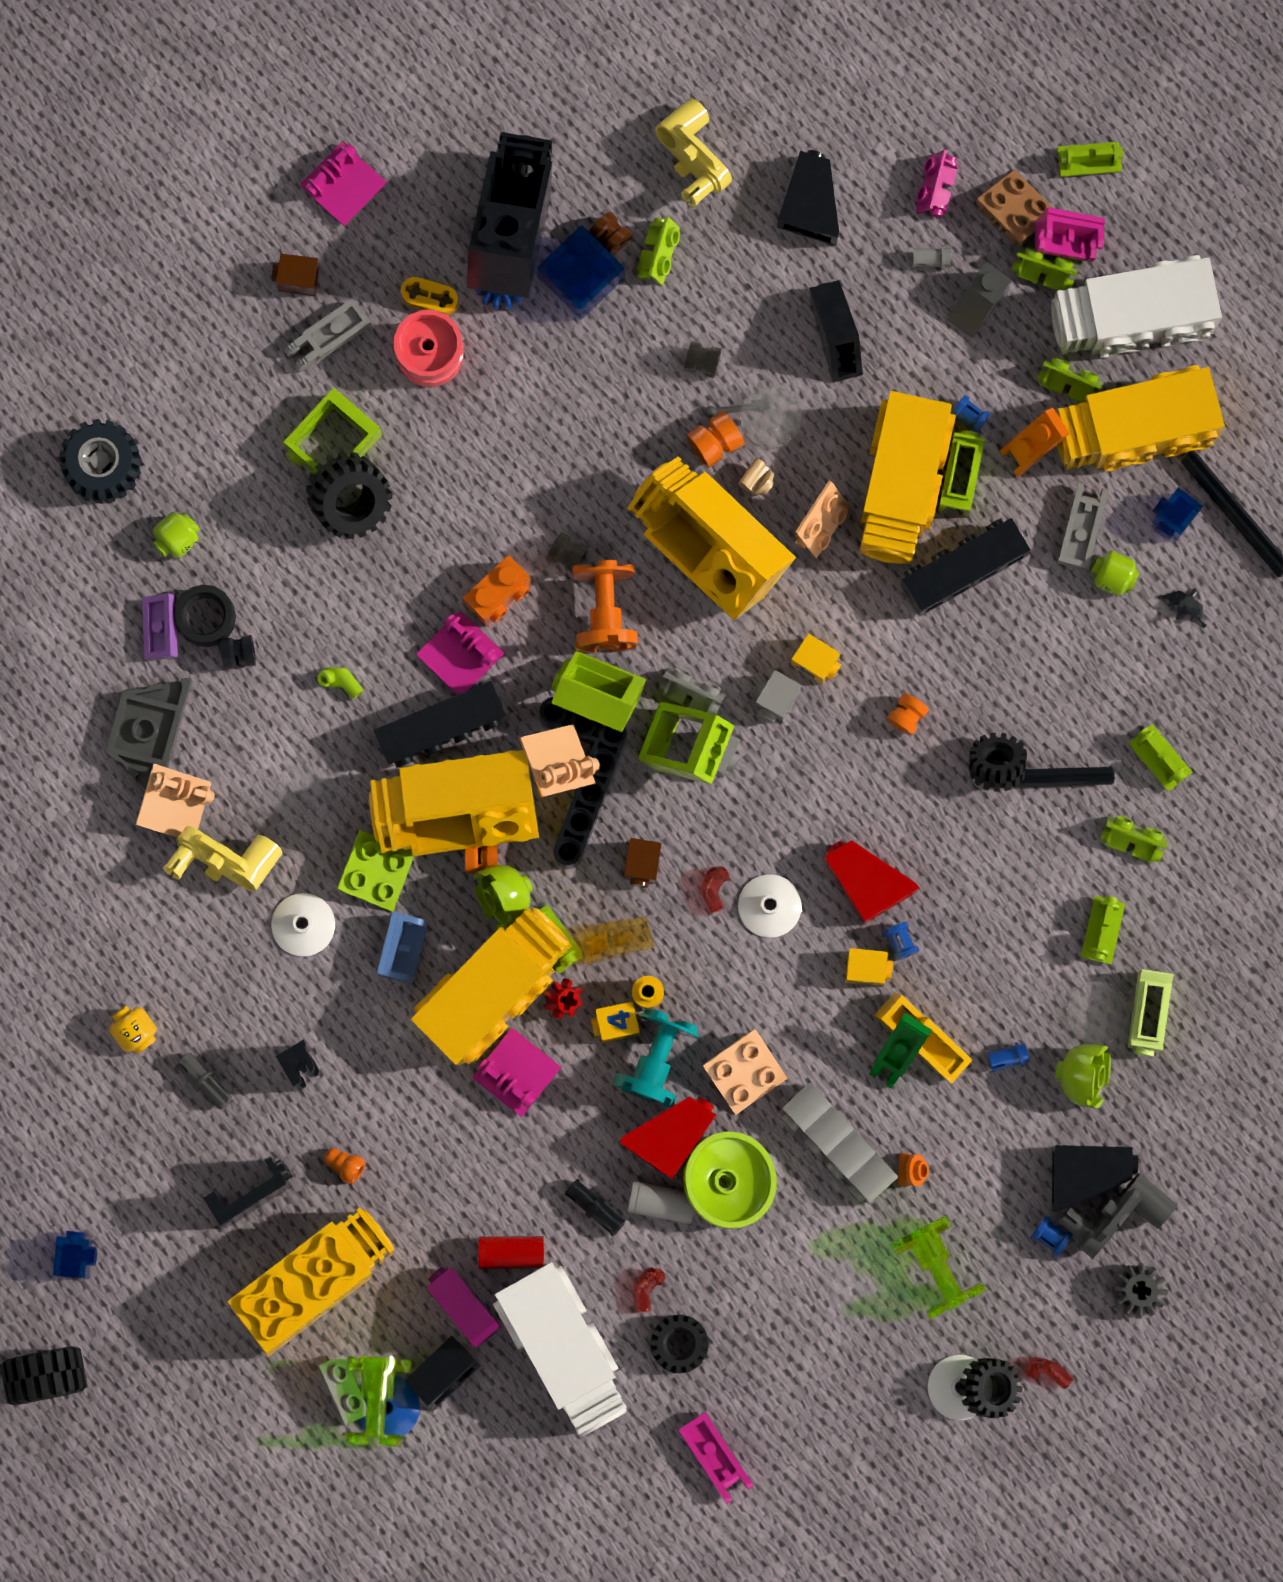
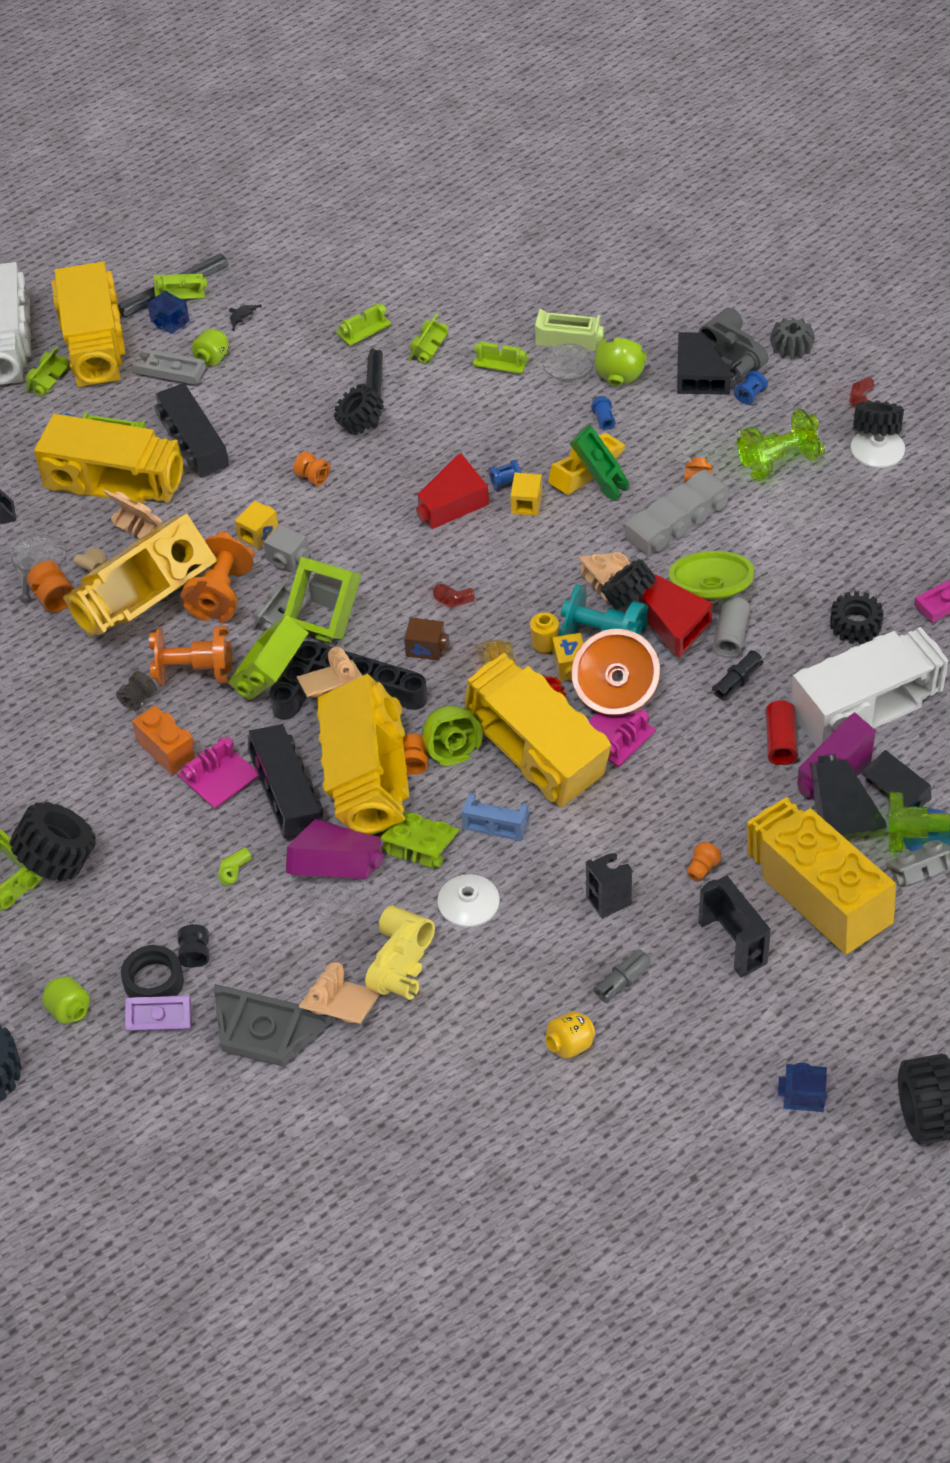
camera: 85 degrees left, 30 degrees down
clear red arm [633,1267,665,1313] -> none
white dish [738,874,802,938] -> none
orange hinge [999,408,1070,477] -> none
none -> lime hinge [153,274,207,300]
none -> orange piece [180,531,255,623]
none -> magenta slope [286,819,383,879]
none -> orange dish [572,629,660,716]
none -> black tyre [601,559,656,609]
none -> black slope [809,754,887,835]

